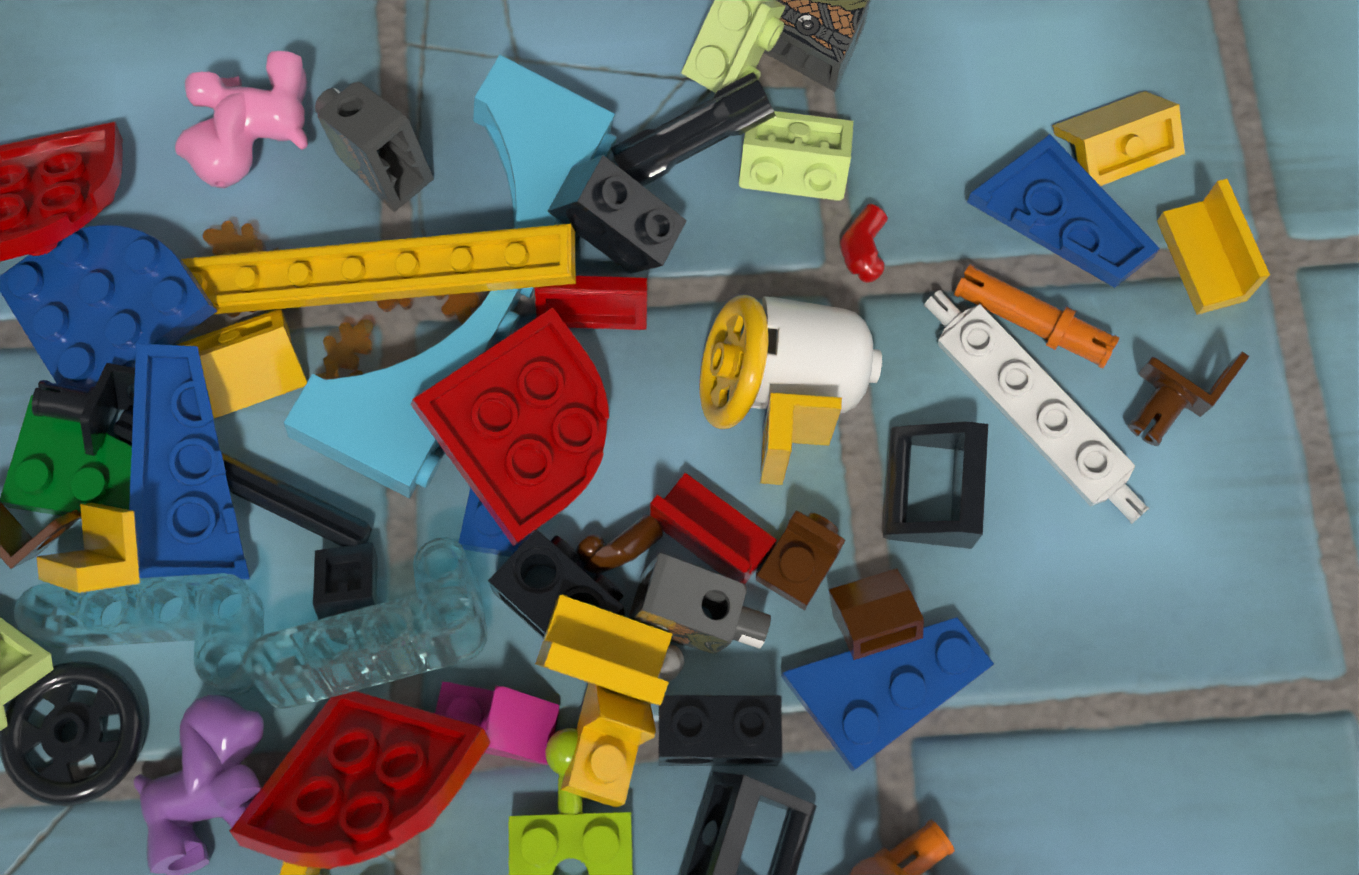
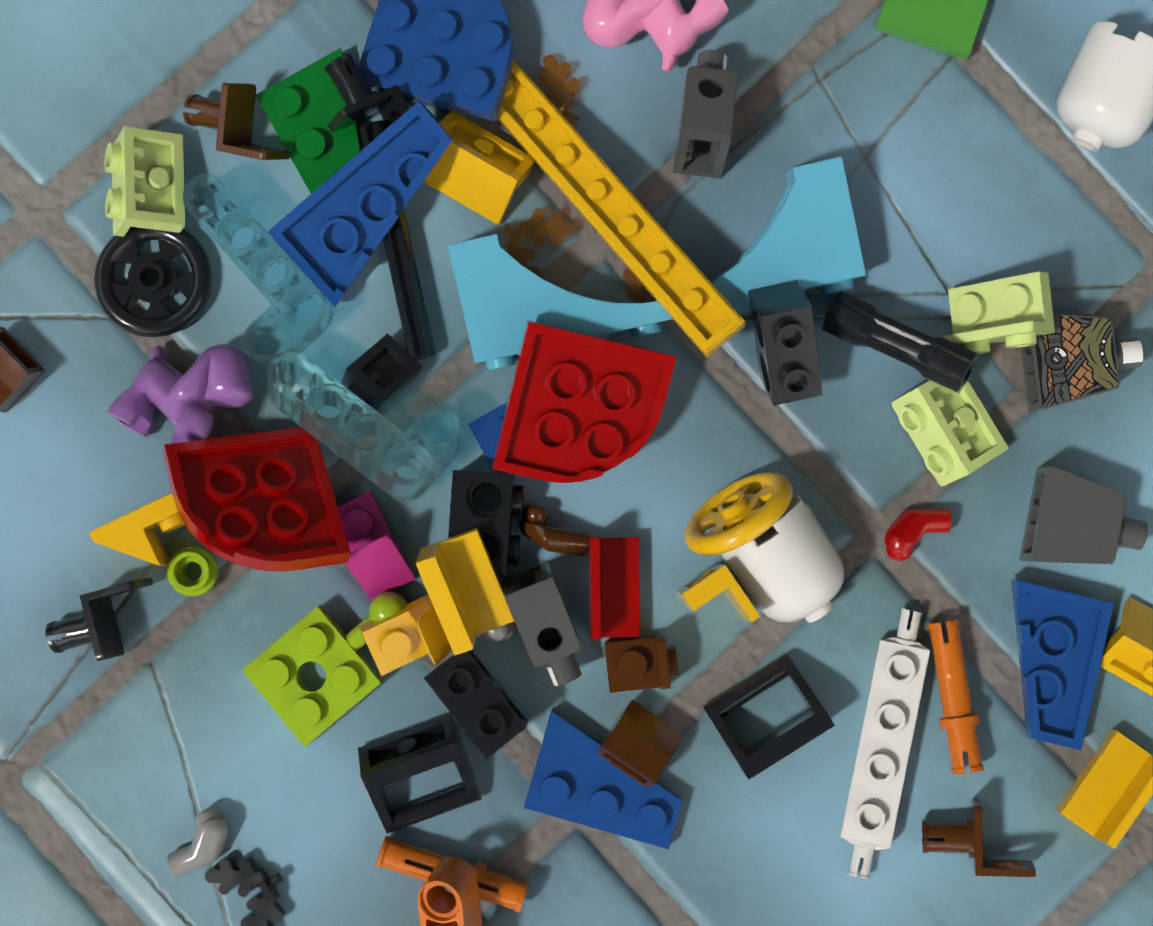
camera: 55 degrees right, 15 degrees up
yellow panel [36,503,140,593] -> none
red tile [535,276,647,330] -> none
none -> dark grey torso [1019,466,1148,564]

